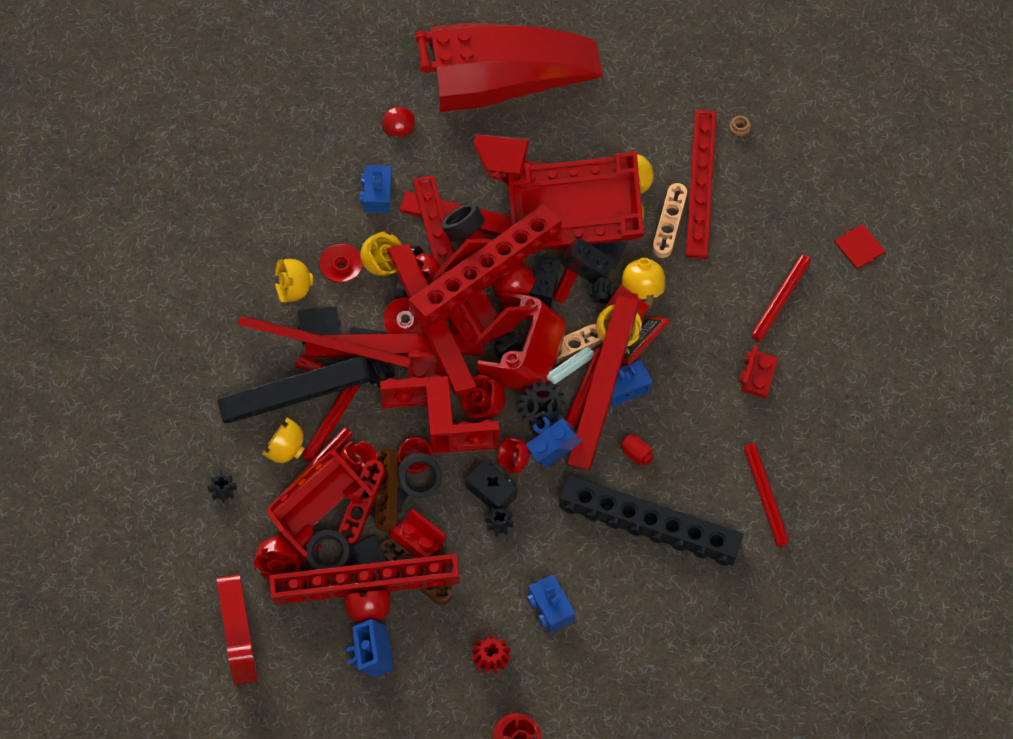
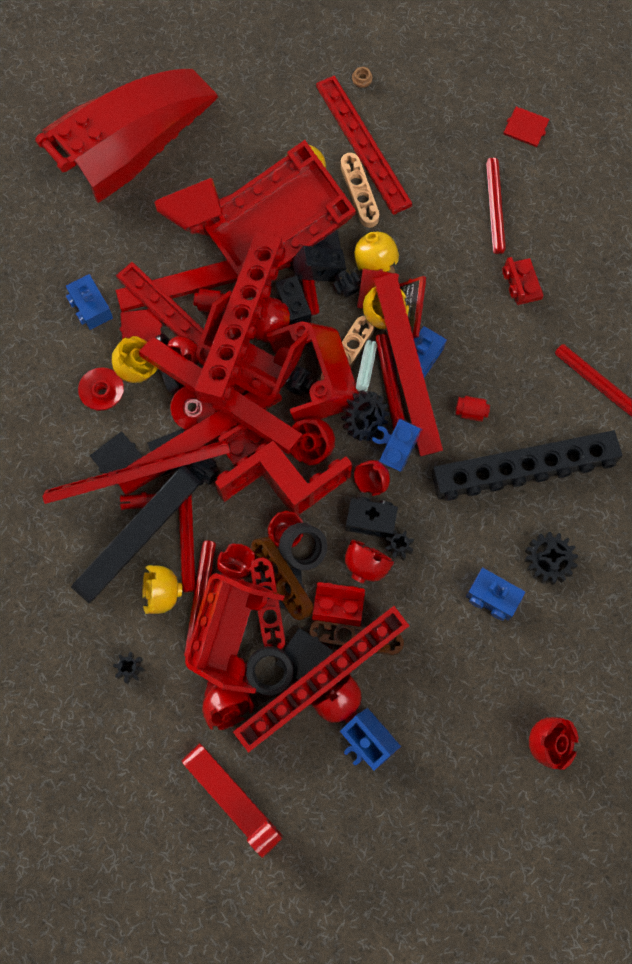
camera: 30 degrees left, 10 degrees up
yellow cylinder [275,259,313,303] -> none
red hair [381,106,416,138] -> none
black tyre [441,203,485,242] -> none
red gear [472,634,511,675] -> none
none -> red piece [119,309,163,342]
none -> red cylinder [345,539,394,584]
none -> black gear [524,532,578,585]

